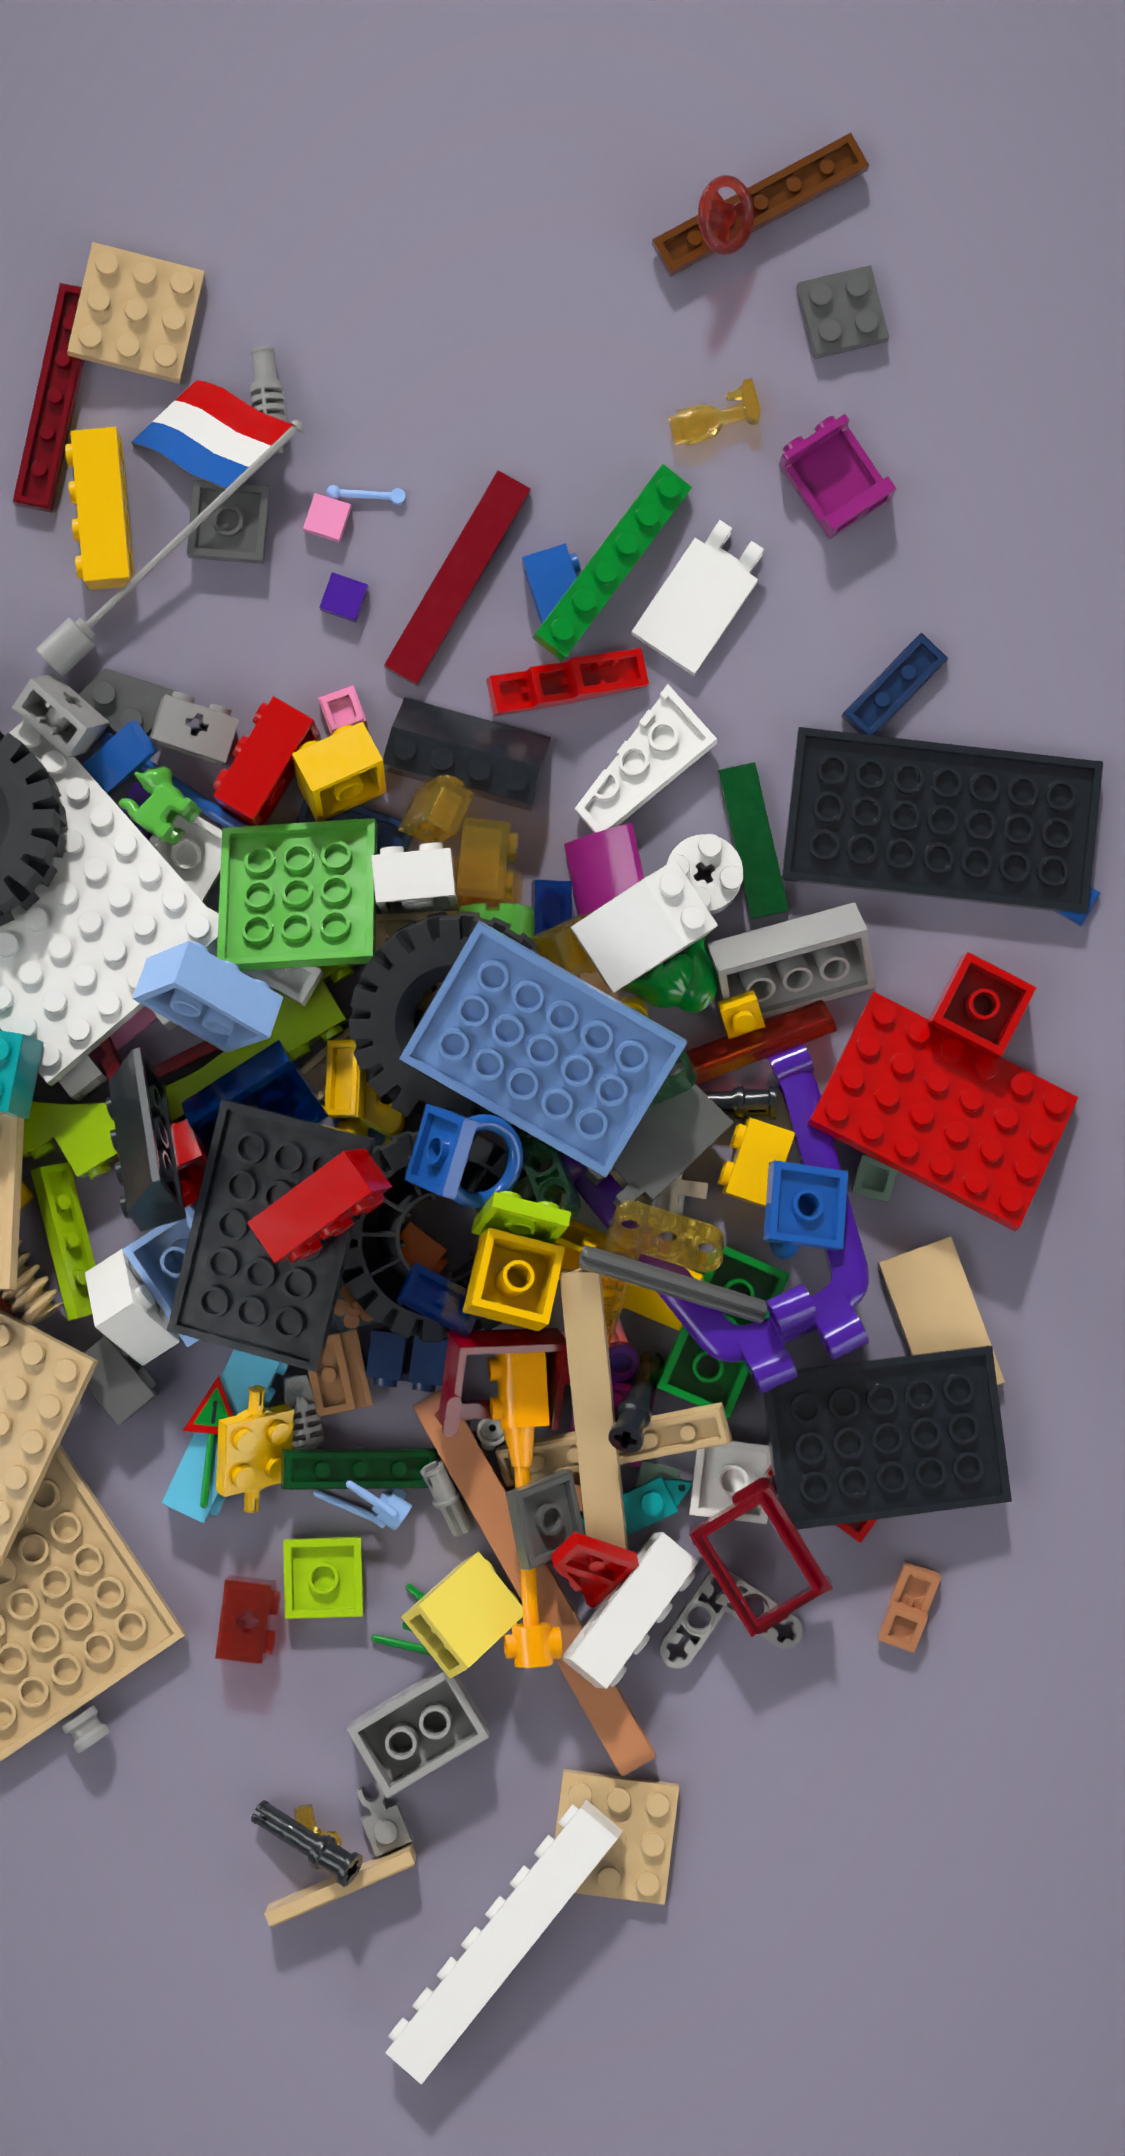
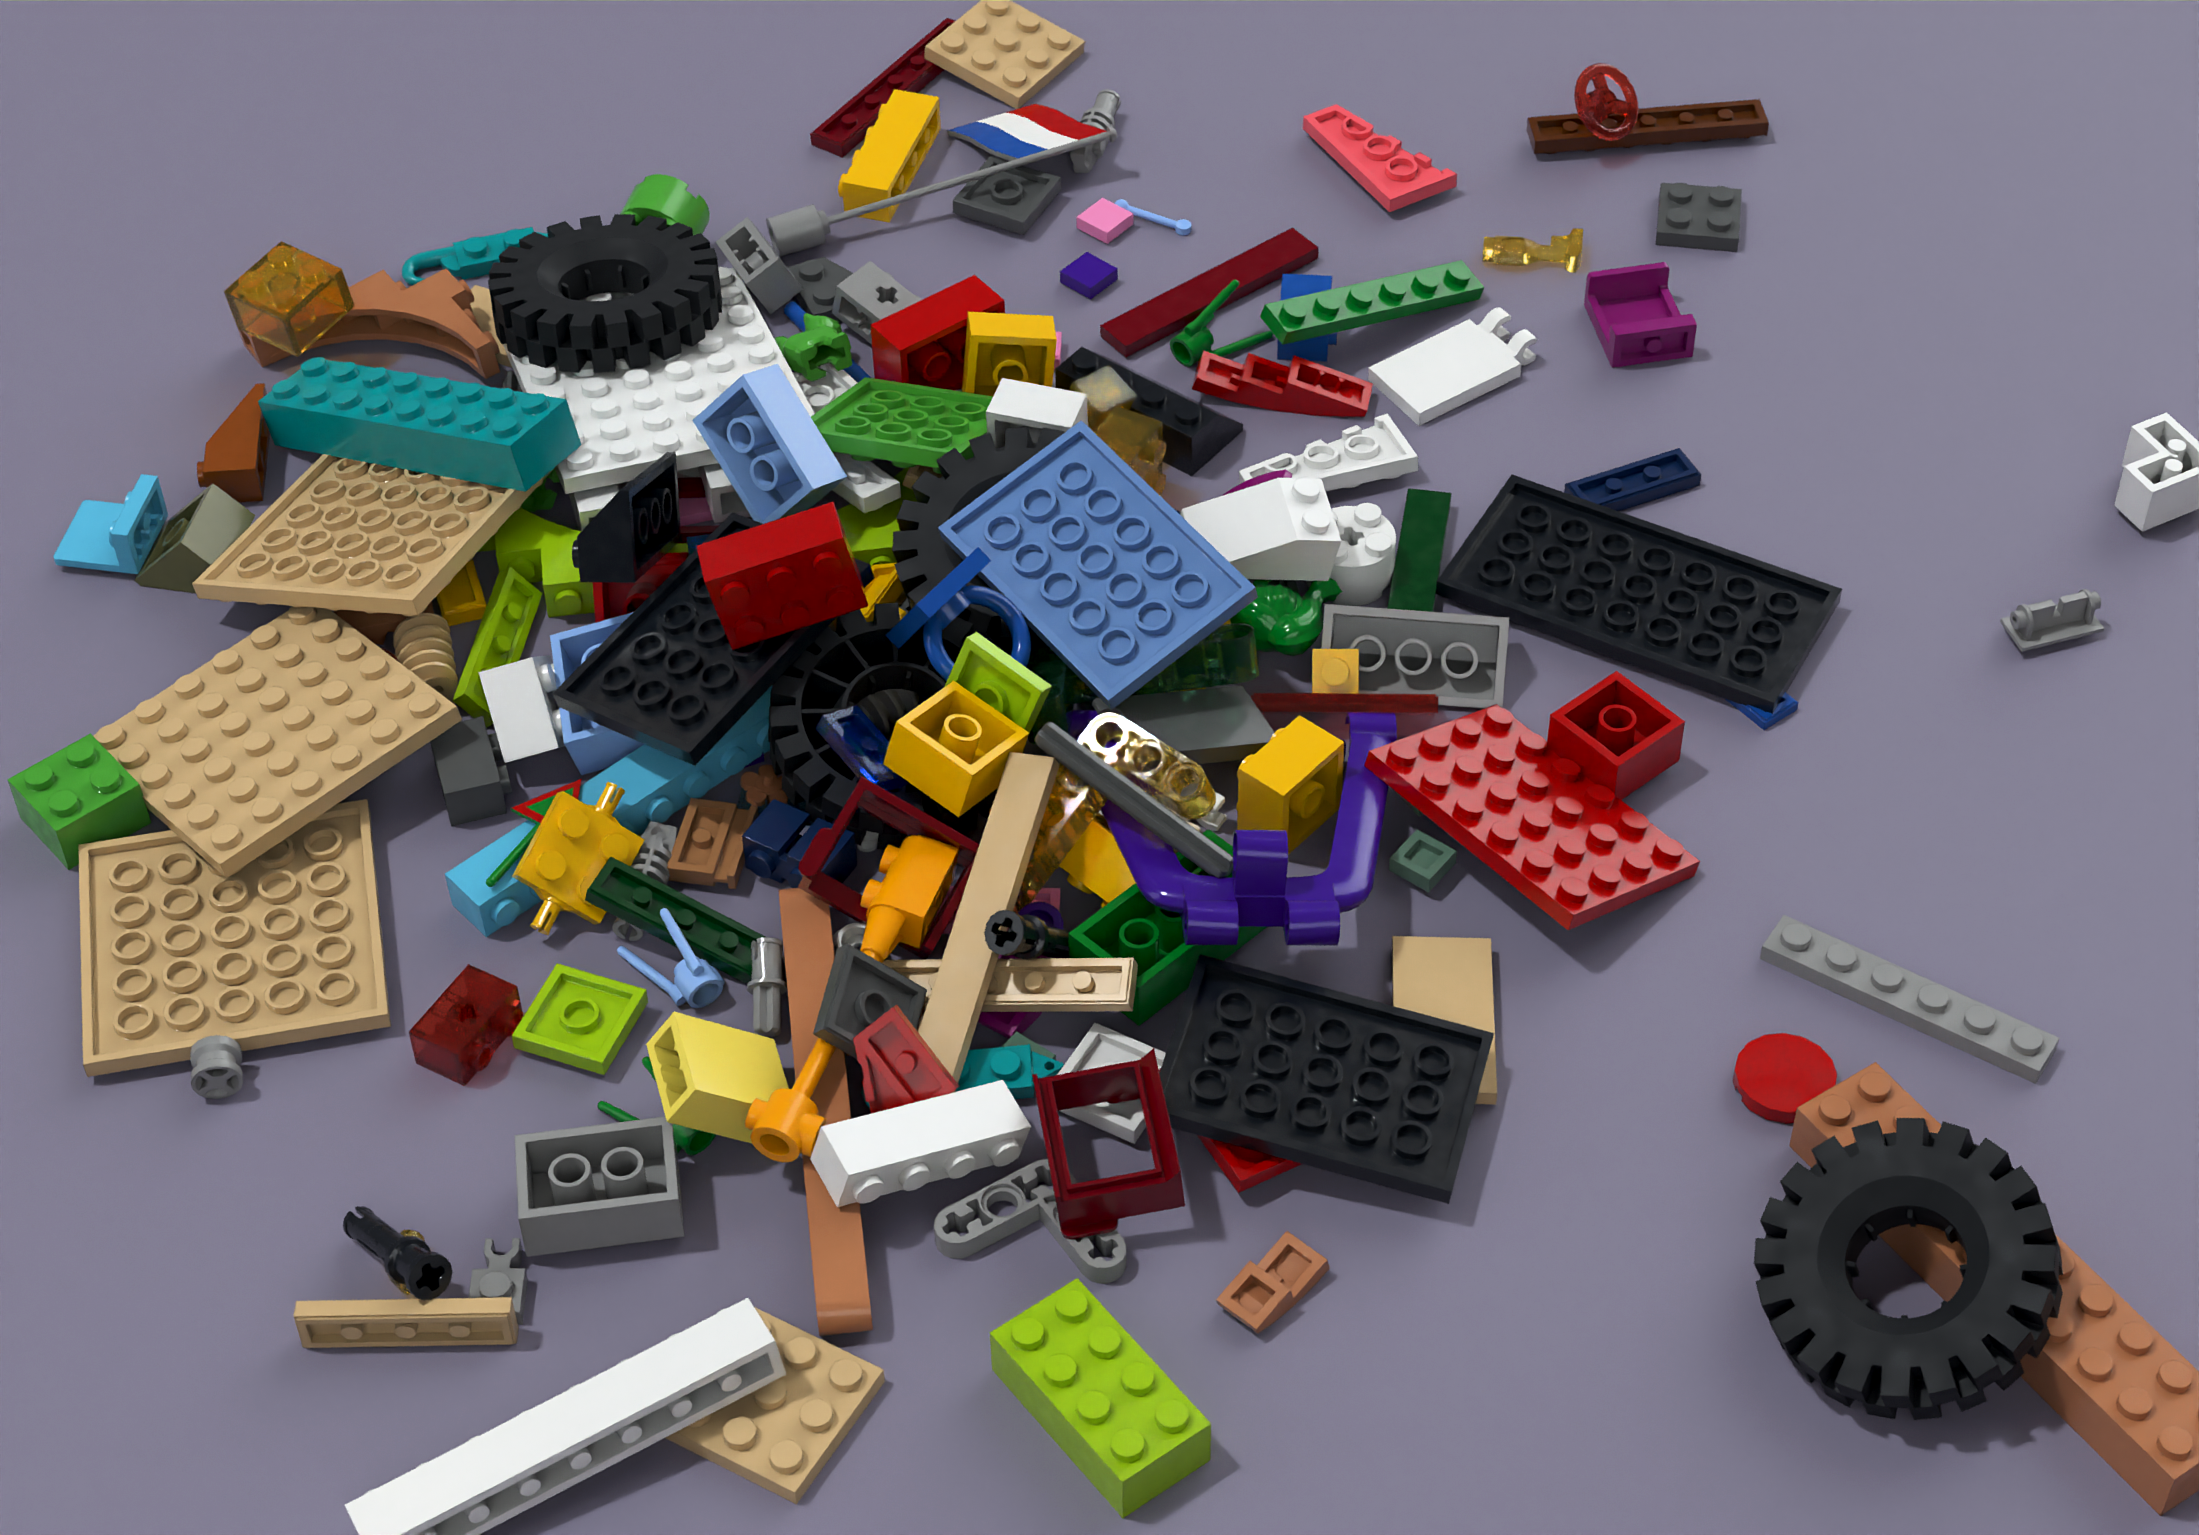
camera: 25 degrees right, 40 degrees down
blue tile [82,720,158,795] -> none
blue tile [763,1160,848,1259] -> none
none -> lime brick [990,1278,1211,1518]
none -> green plant [1170,279,1273,367]
none -> coral wing [1303,104,1457,213]

